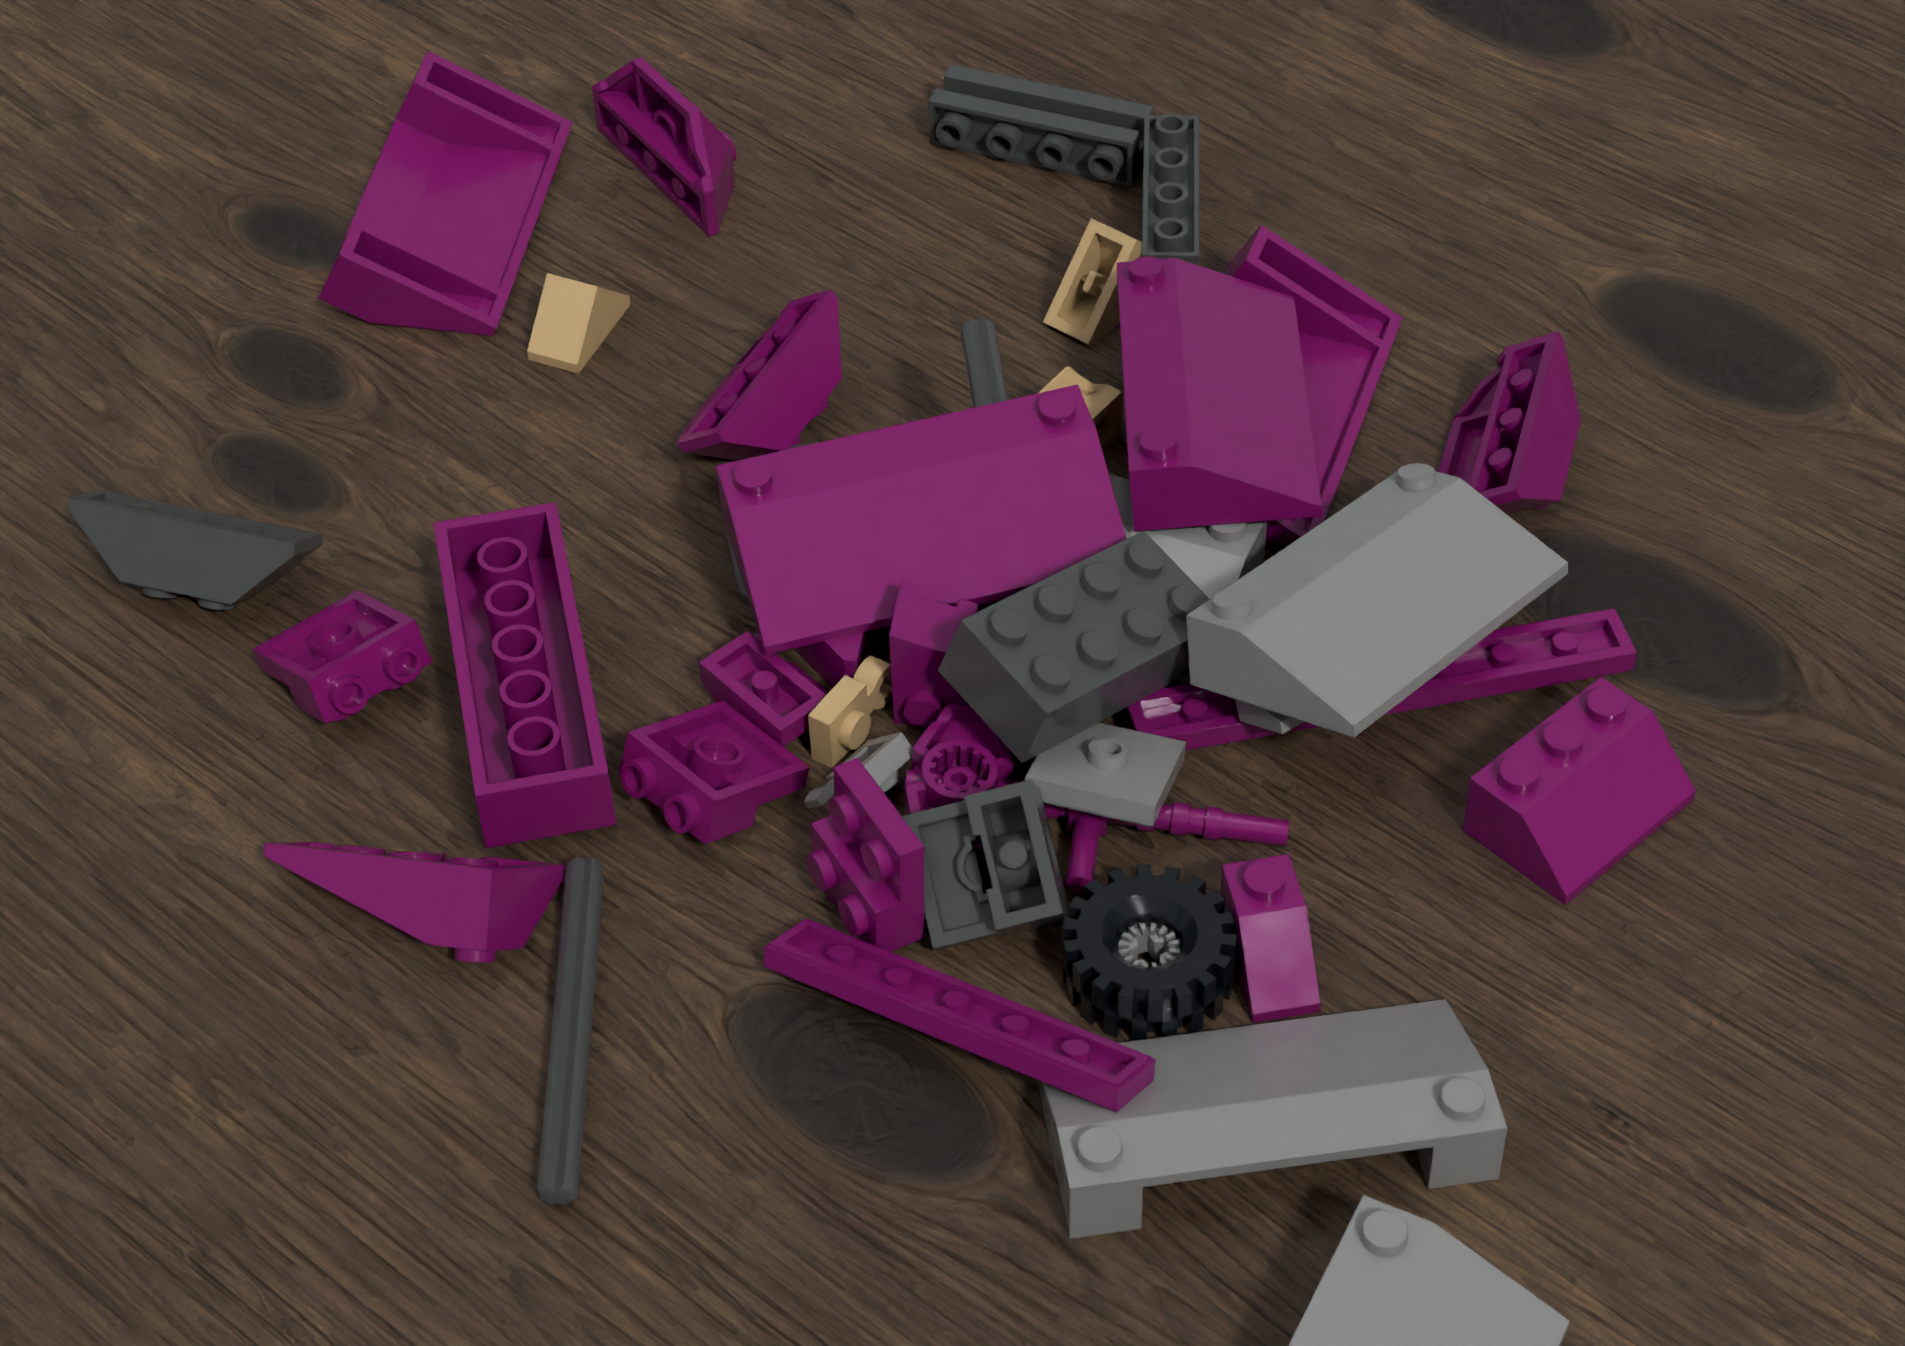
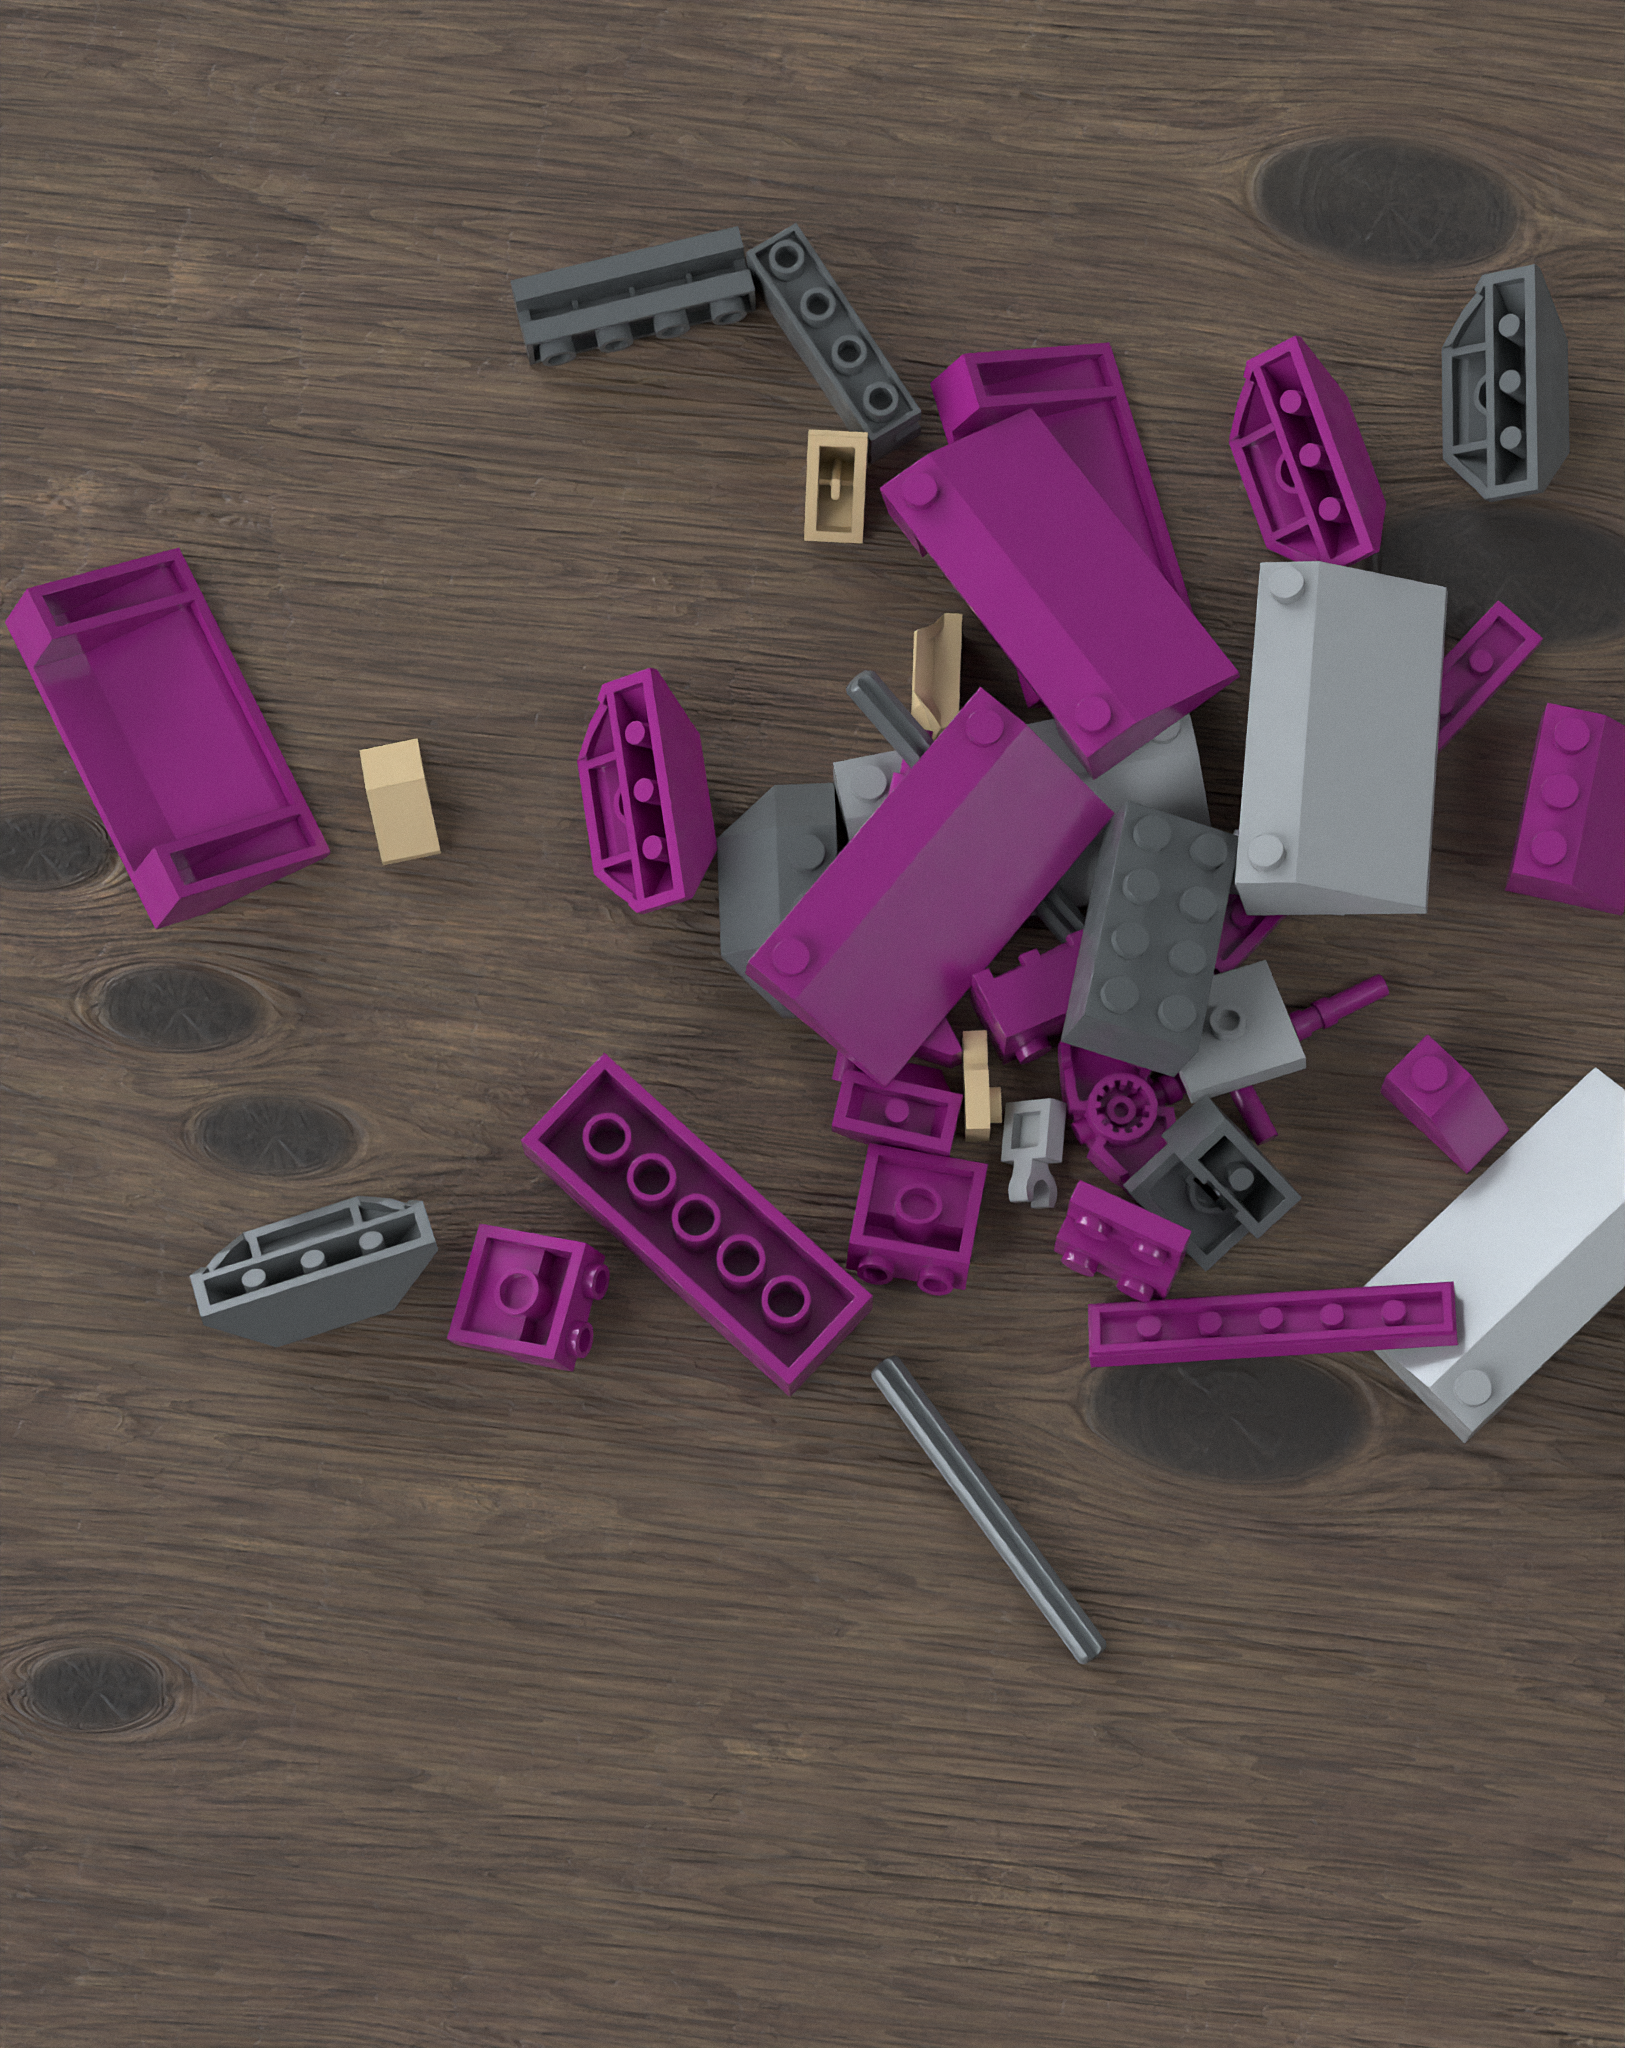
camera: 35 degrees left, 30 degrees up
magenta wedge [264,841,565,963] -> none
magenta wedge [592,57,736,237] -> none
black bush [1062,864,1237,1041] -> none
none -> dark grey wedge [1442,264,1570,502]

